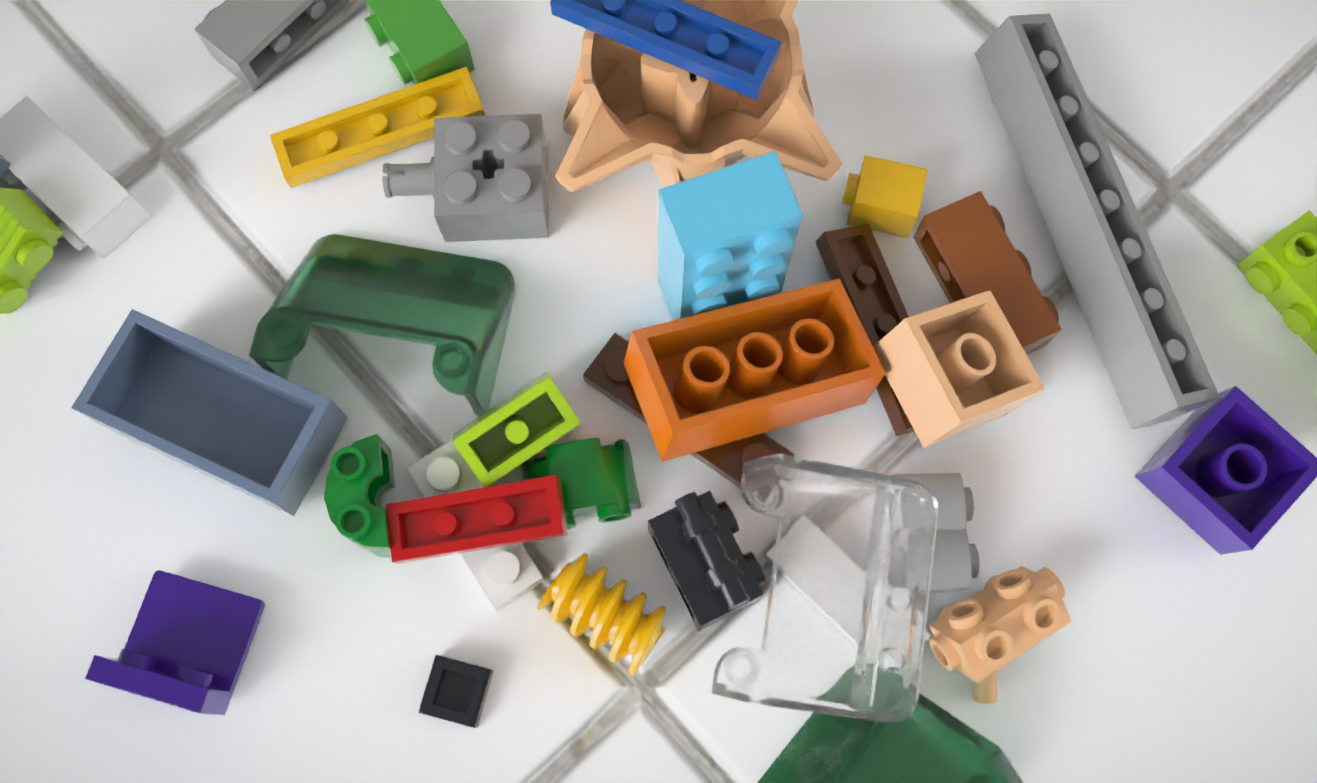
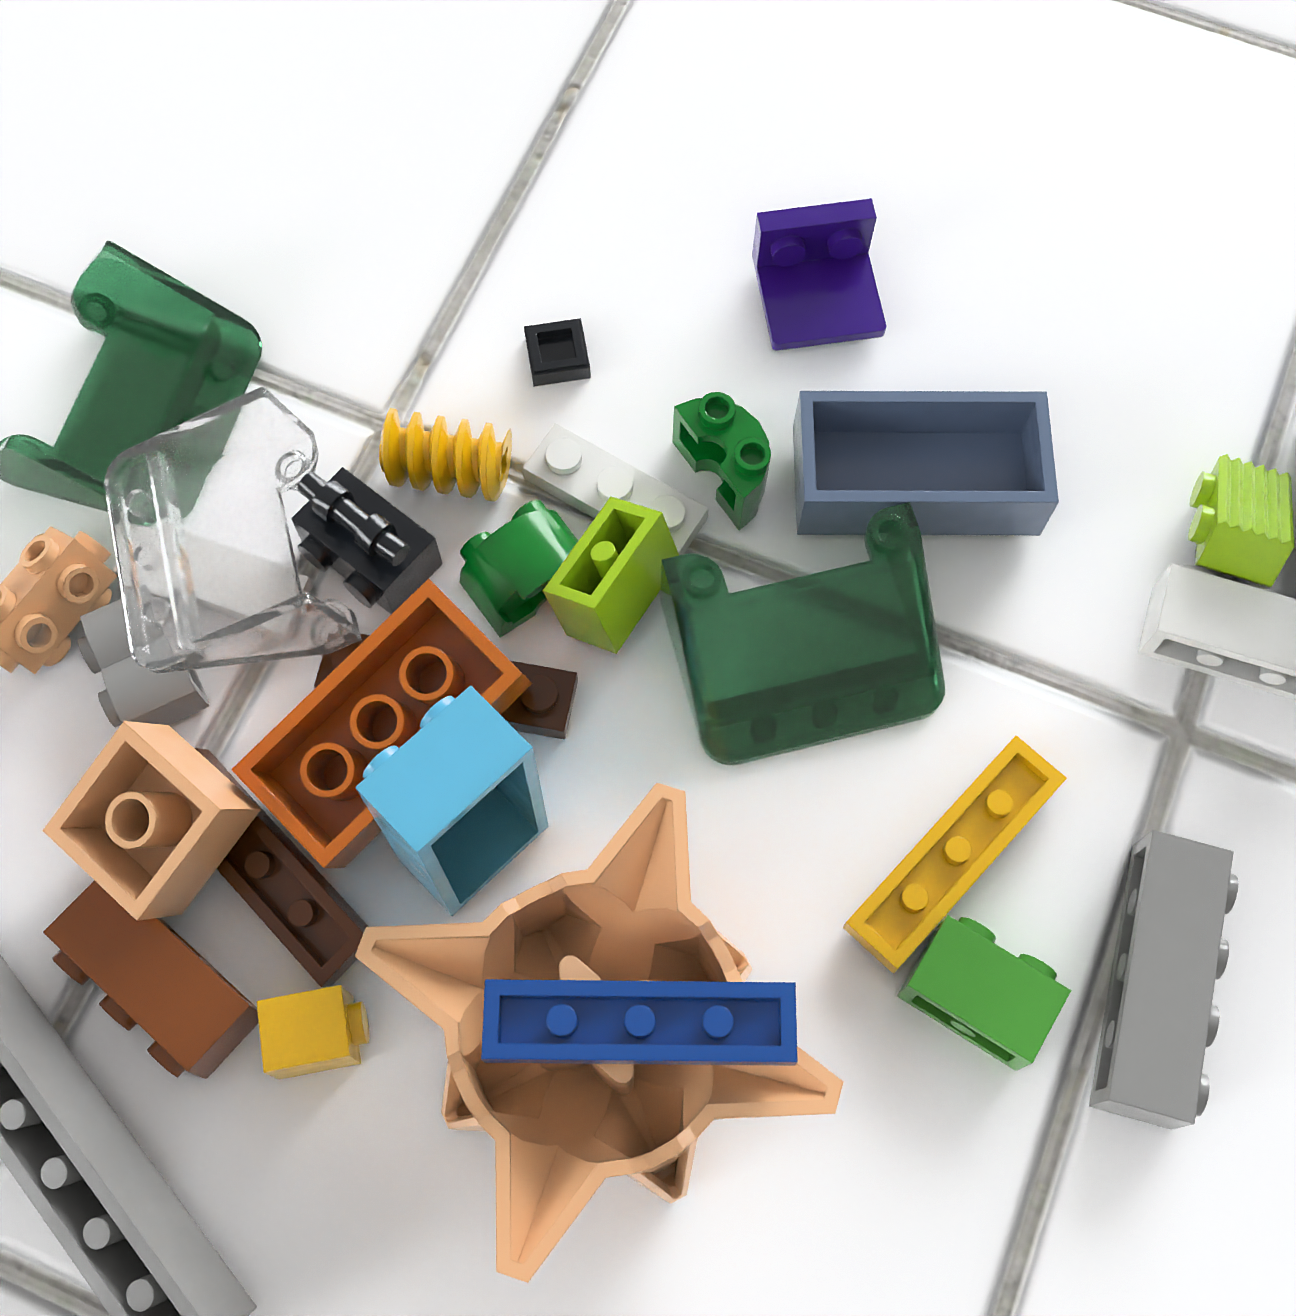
camera: 155 degrees right, 5 degrees down
light grey brick [382,114,549,242] -> none
red plate [385,475,568,564] -> none

